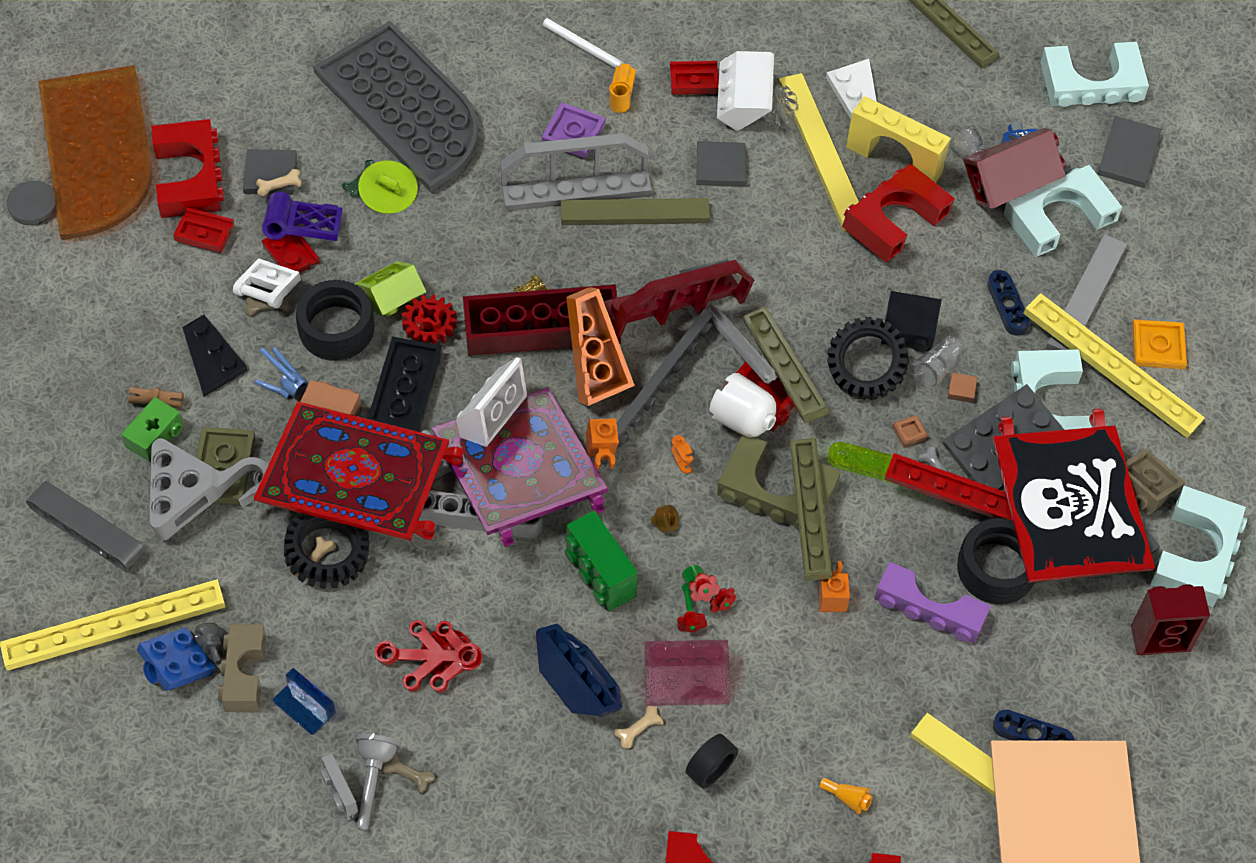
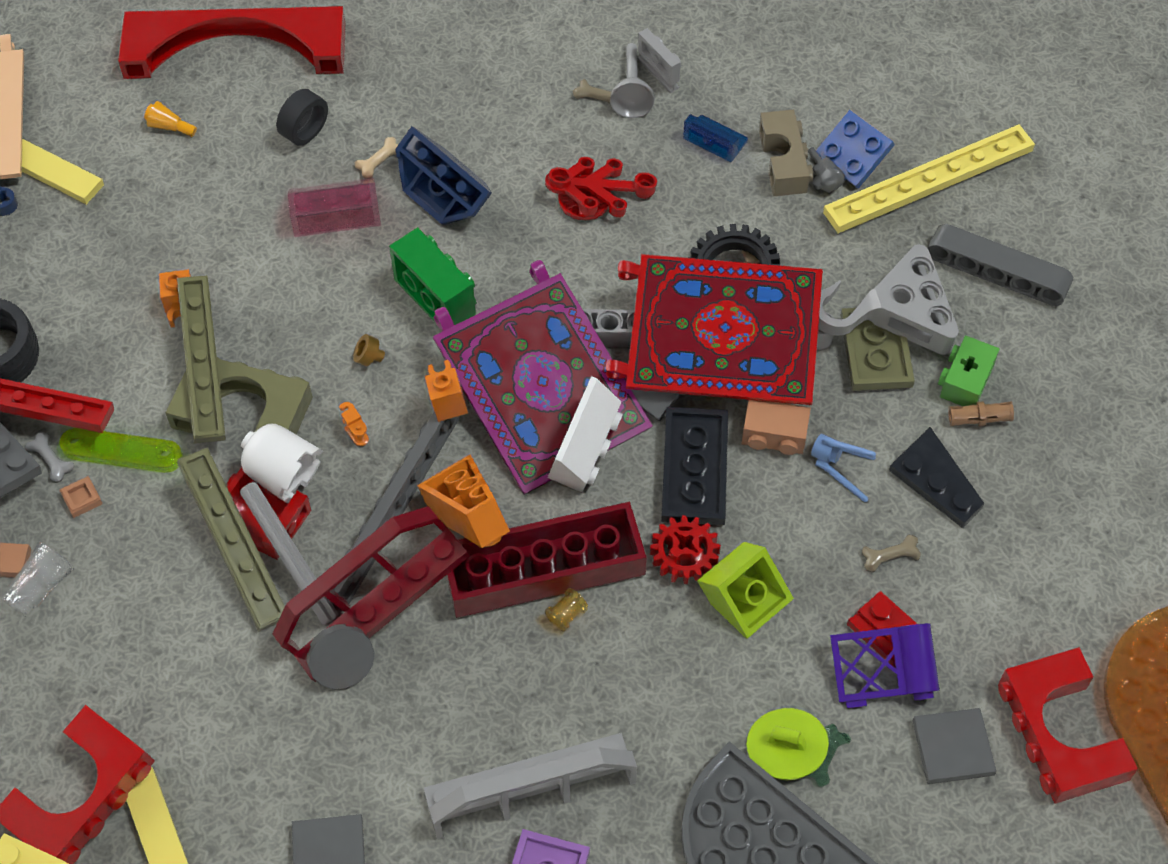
camera: 175 degrees right, 0 degrees up
red plate [173,207,235,253] -> none
white plate [233,258,301,309] -> none
tan piece [256,169,302,197] -> none
black tyre [296,279,375,361] -> none
olive tile [561,198,710,225] -> none
red plant [677,565,736,633] -> none
black tyre [827,317,909,400] -> none
medium lavender arch [874,562,991,643] -> none
black slope [881,291,942,352] -> none

